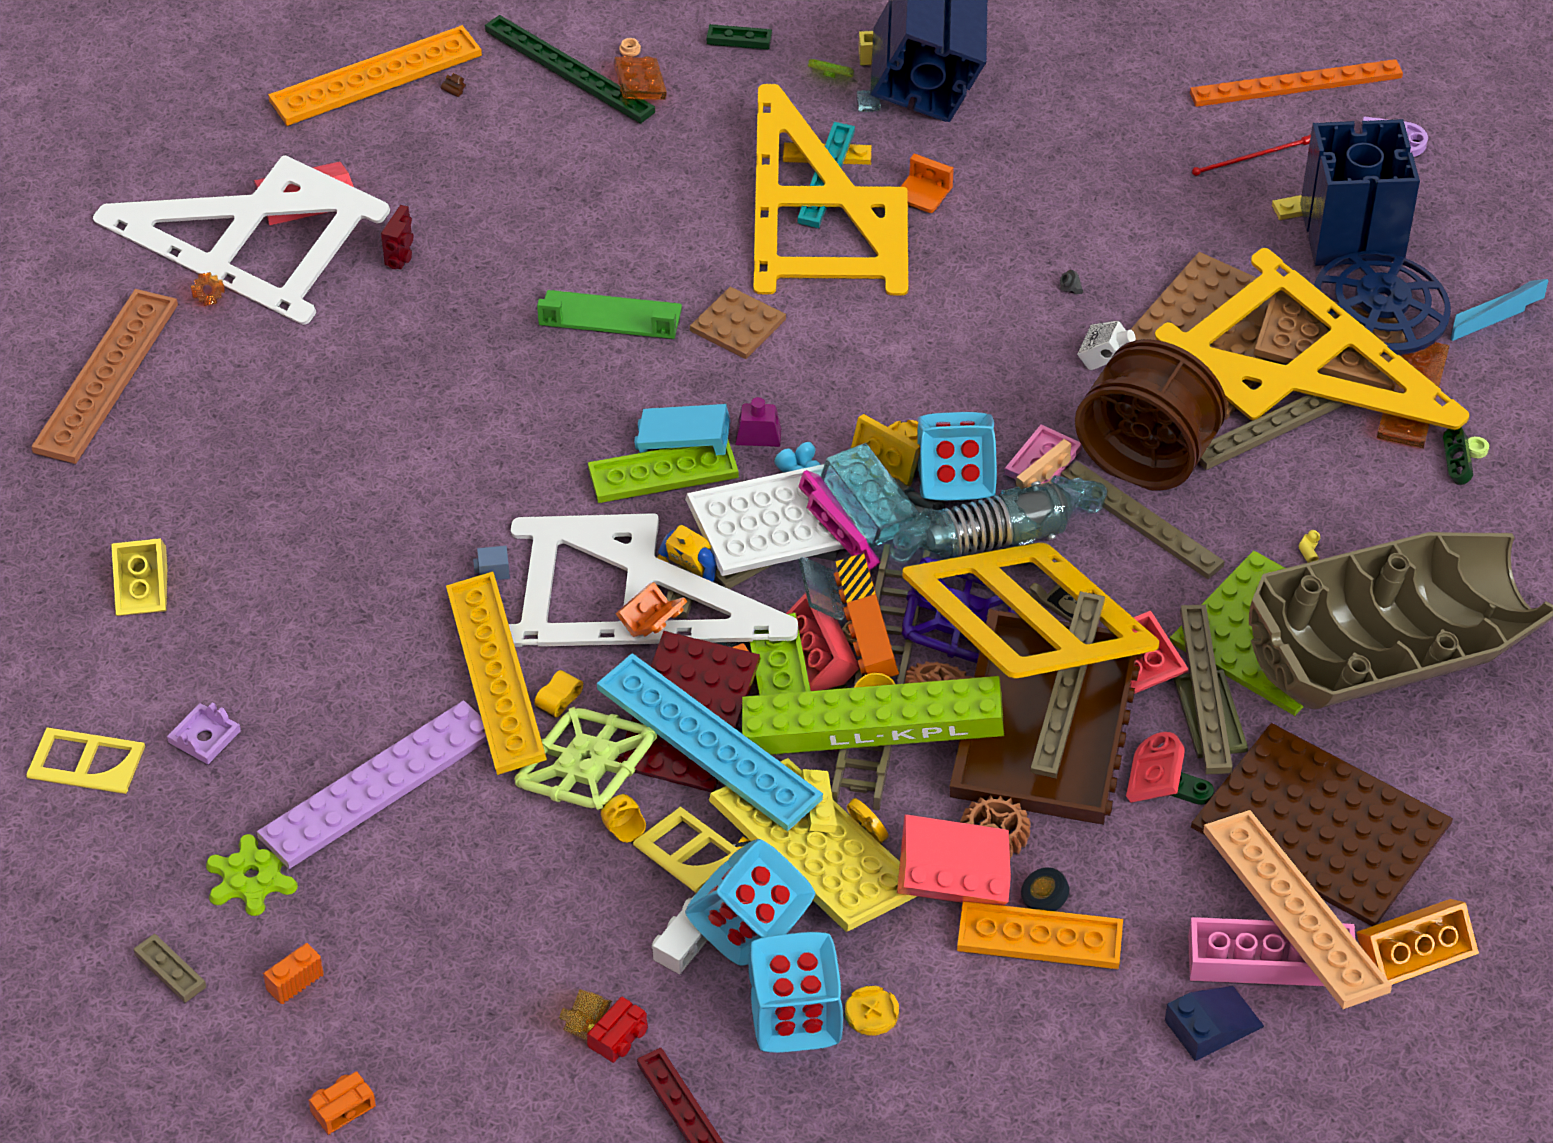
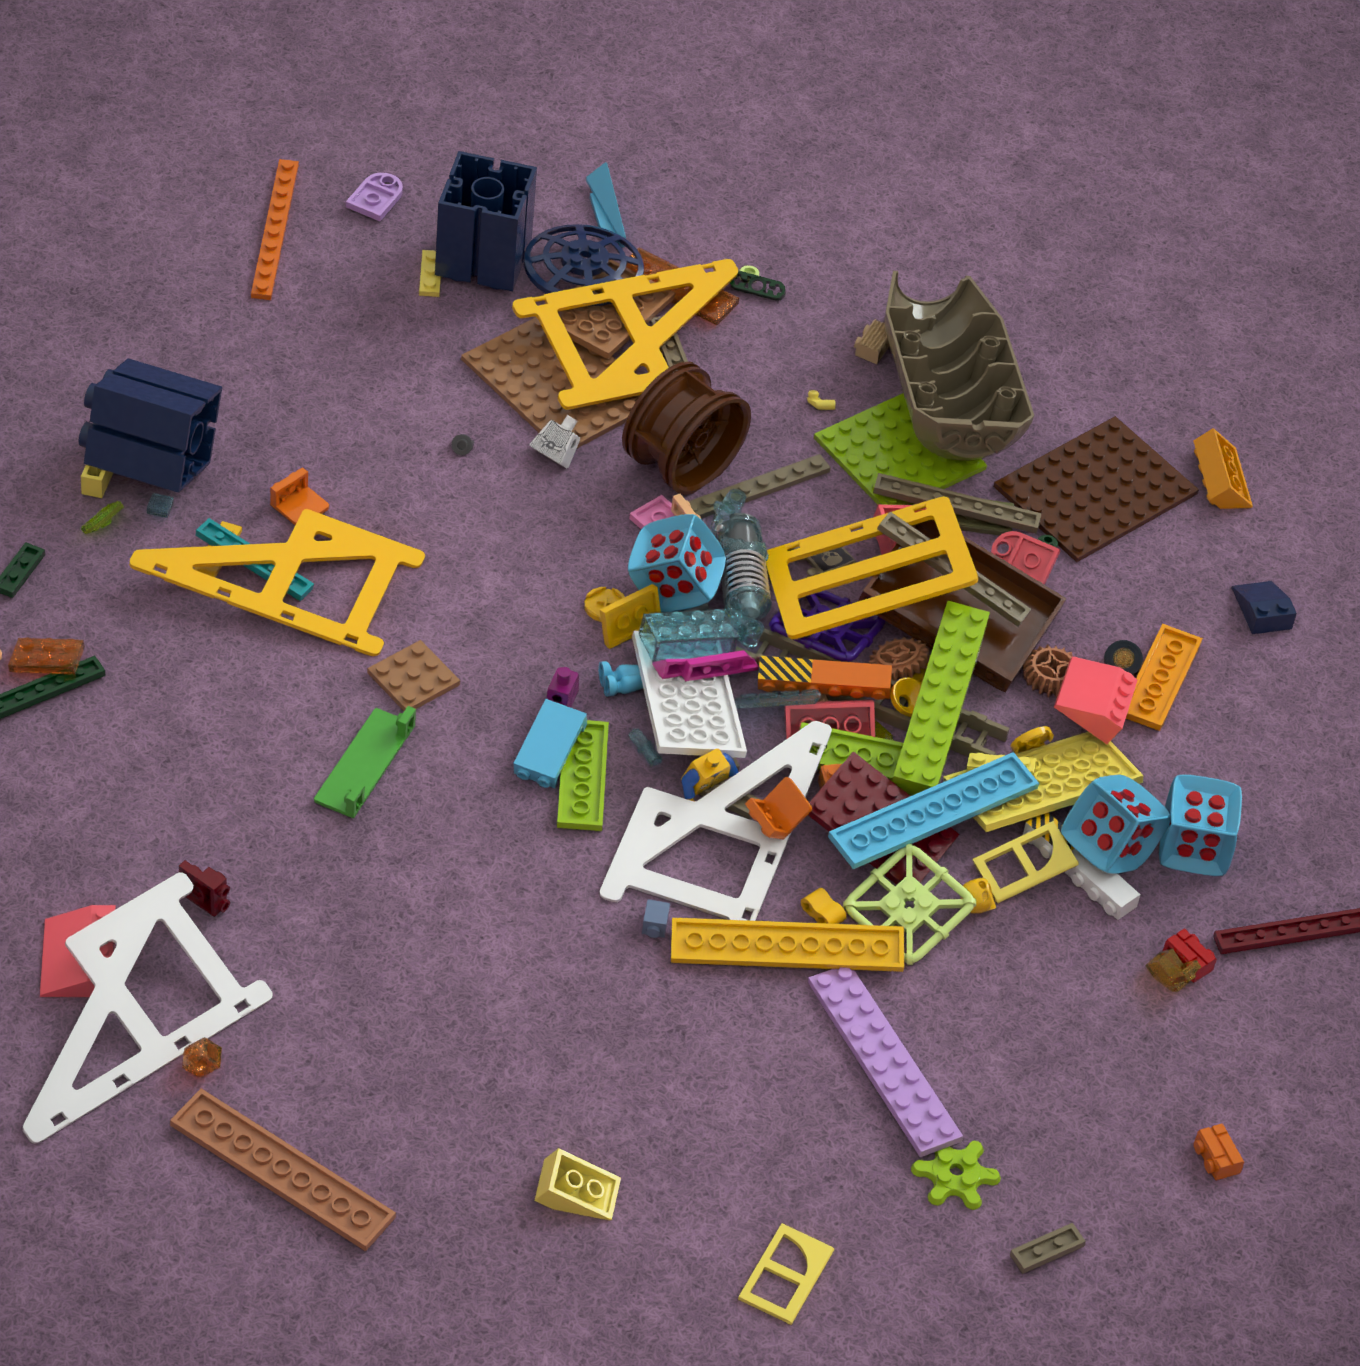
camera: 80 degrees left, 0 degrees up
lavender piece [167,702,241,764] -> none
orange brick [263,943,324,1004] -> none
bright pink brick [1188,917,1356,986] -> none
red piece [1192,135,1311,176] -> none
light nougat plate [1203,810,1392,1009] -> none

